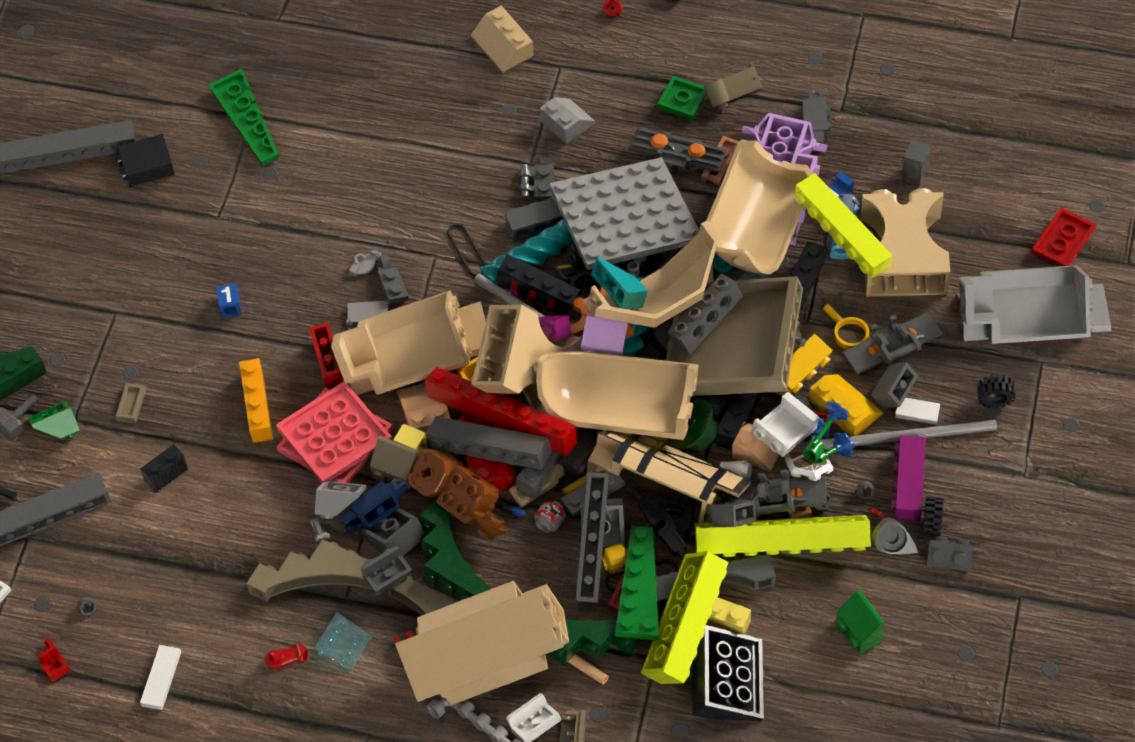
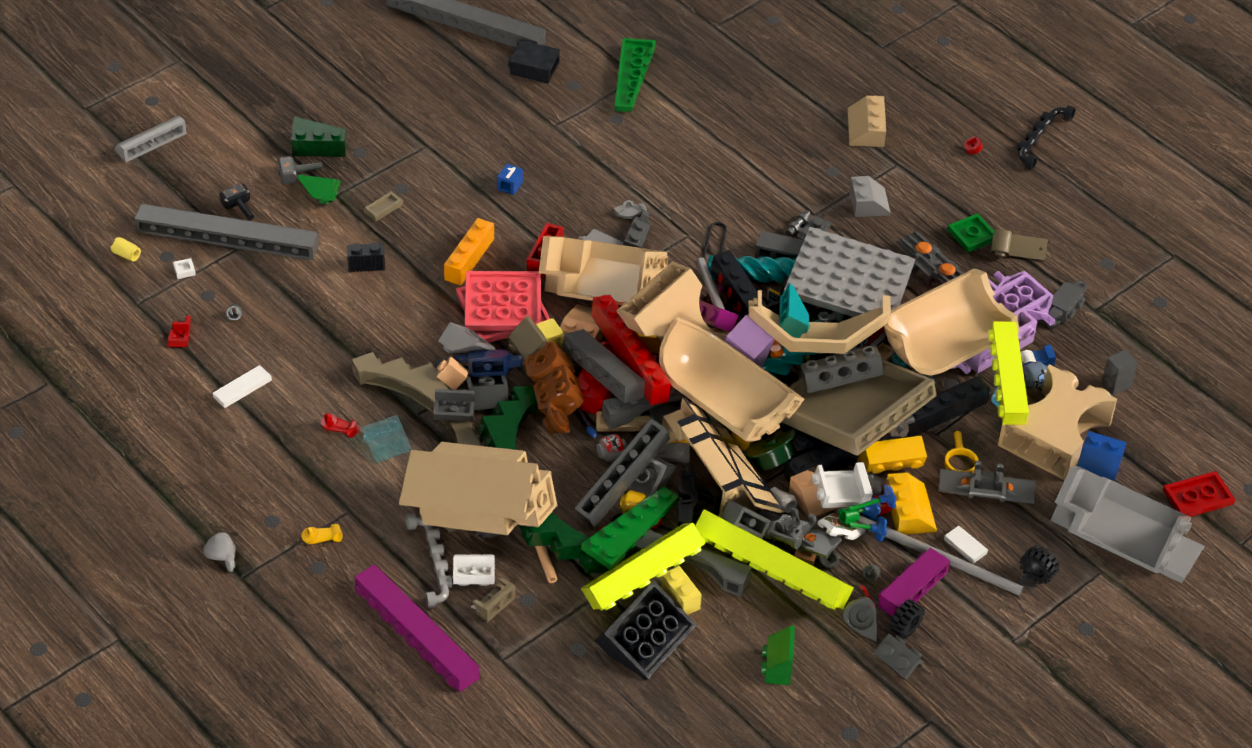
camera: 30 degrees right, 10 degrees down
light grey piece [310,518,330,543] -> none
dark grey brick [871,362,918,409] -> none
none -> light nougat brick [437,356,468,390]
none -> blue slope [1077,431,1127,482]

